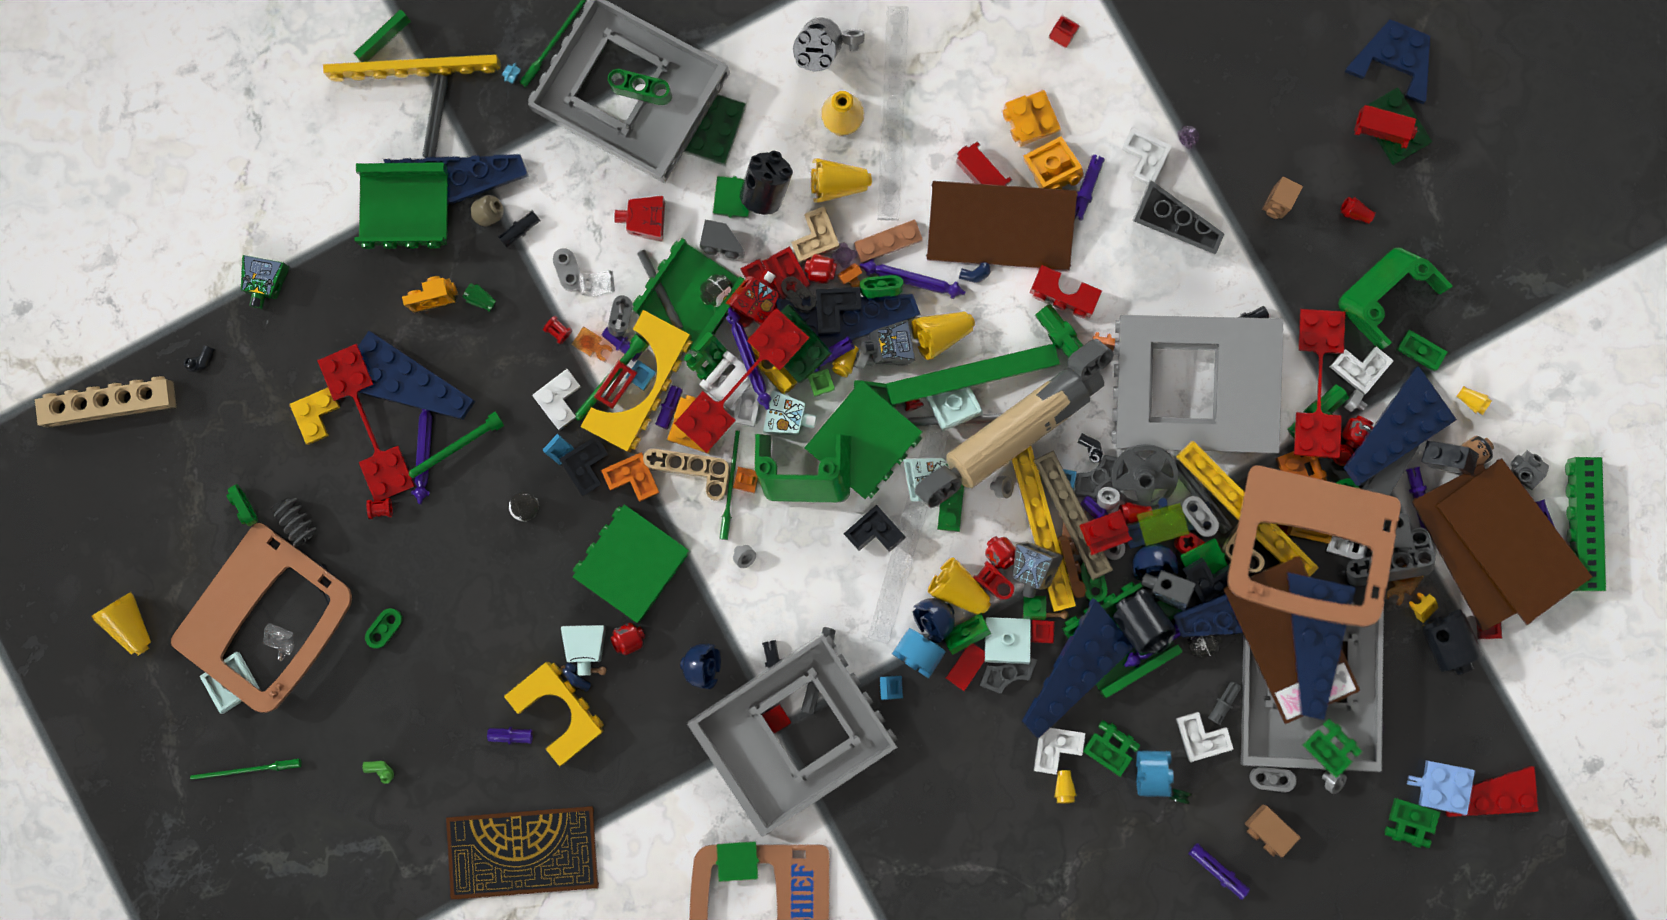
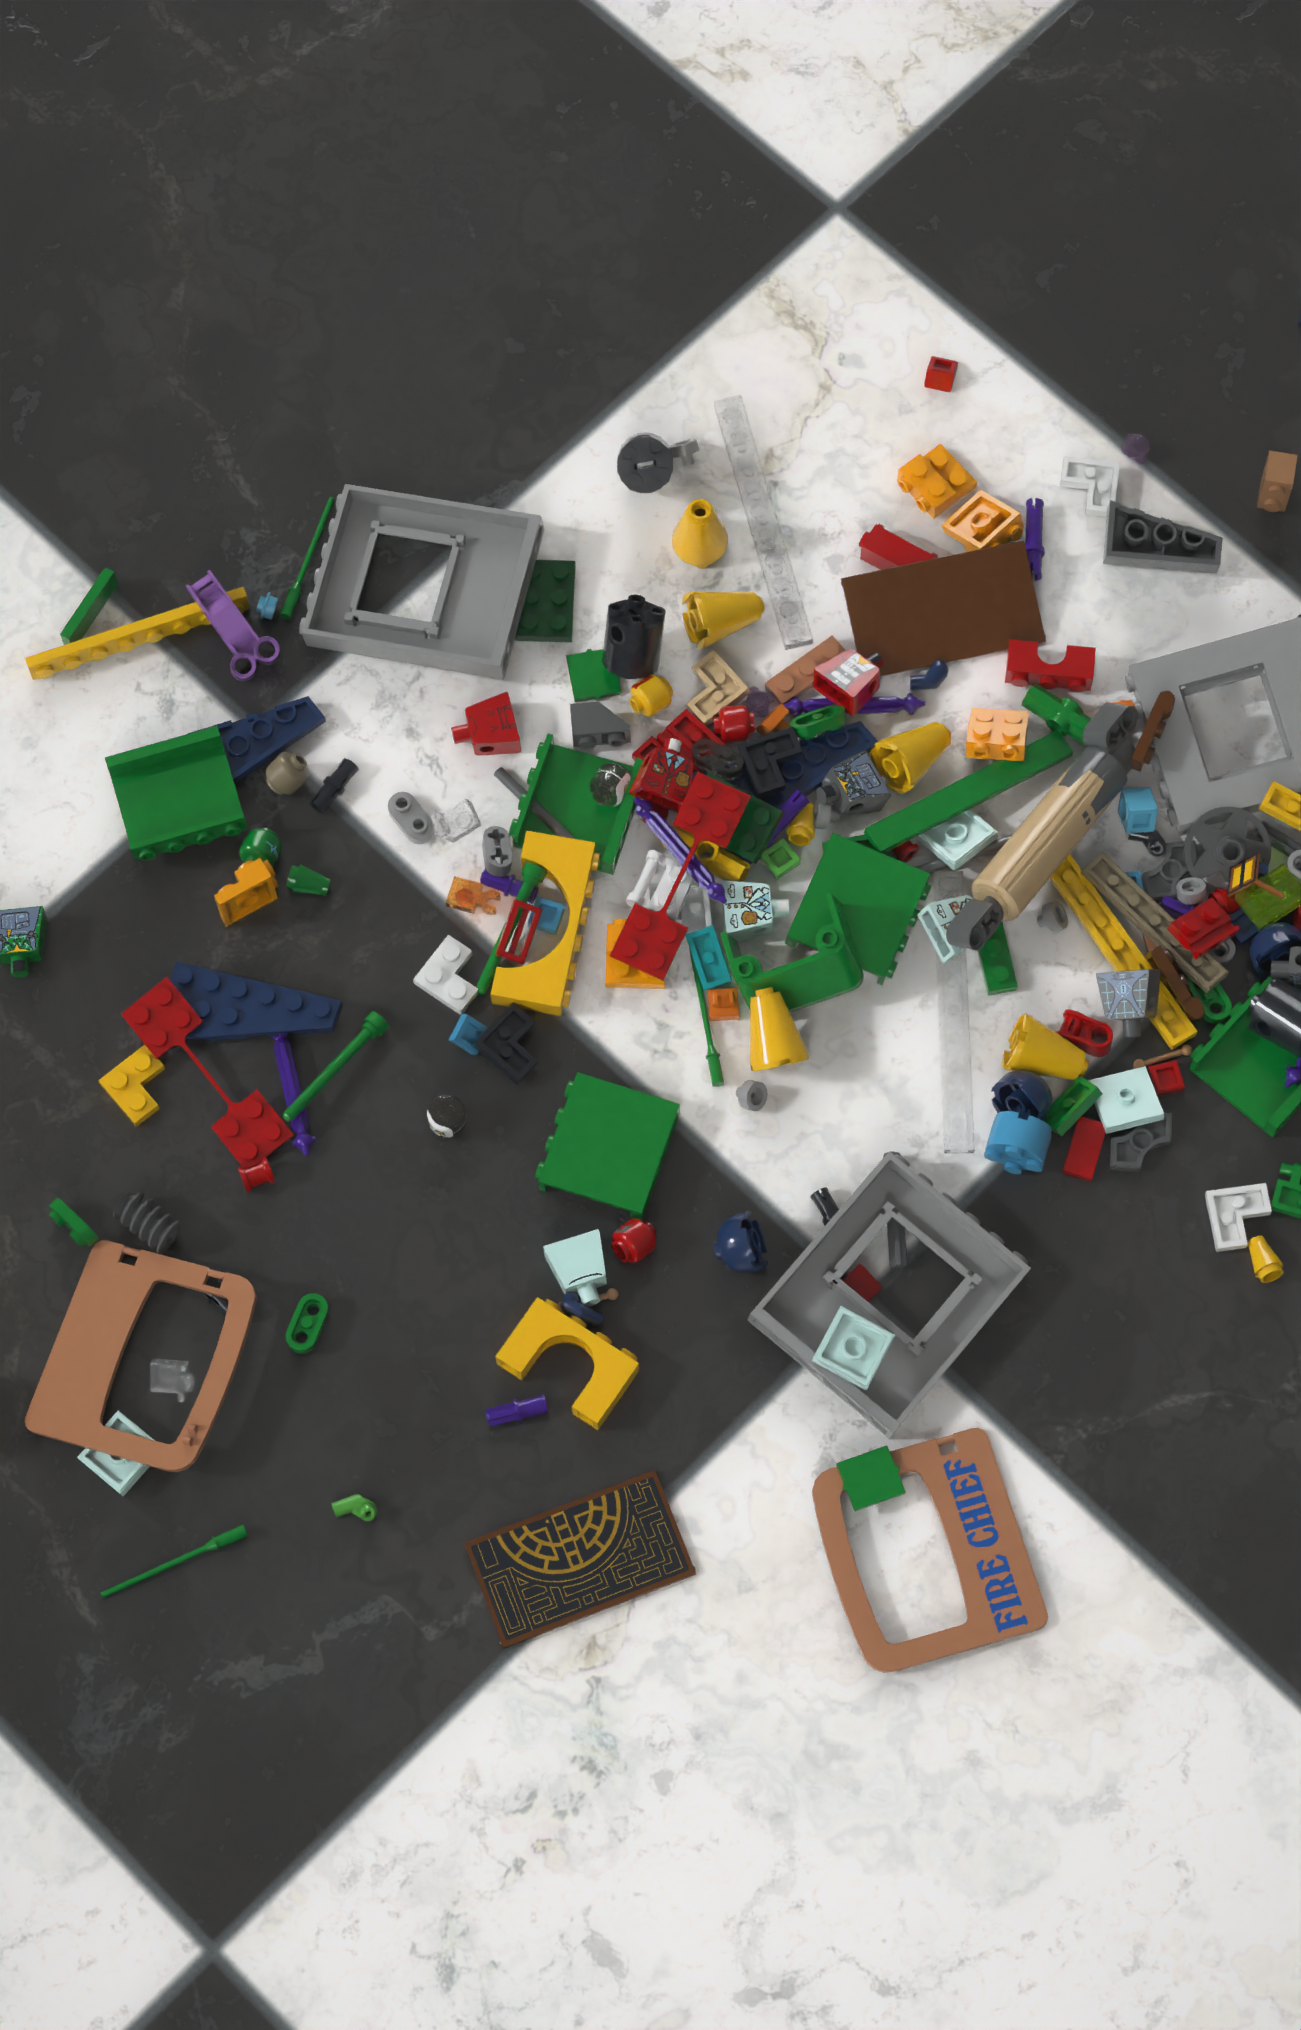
camera: 20 degrees left, 15 degrees down
dark grey axle [423,74,448,158] -> none
red bush [543,316,572,344] -> none
orange plate [601,452,660,502] -> none
green beam [608,69,672,105] -> none
tan beam [643,449,730,501] -> none
dark purple axle [655,385,683,430] -> none
green plate [684,332,731,381] -> none
black plate [843,505,906,552] -> none
dark azure plate [880,676,903,699] -> none
red head [985,536,1016,570] -> none
dark blue wing [1022,598,1134,739] -> none
green plate [1023,596,1046,620] -> none
none -> medium lavender piece [186,570,280,681]
none -> green head [239,827,282,867]
none -> yellow head [629,674,673,717]
none -> teal plate [685,925,733,991]
none -> yellow cone [750,987,809,1071]
none -> light aqua plate [812,1306,895,1390]
none -> red torso [813,649,884,717]
none -> light orange plate [966,708,1029,761]
none -> medium azure brick [1118,787,1158,833]
none -> reddish brown hinge [1130,690,1175,772]
none -> piece [1227,852,1285,899]

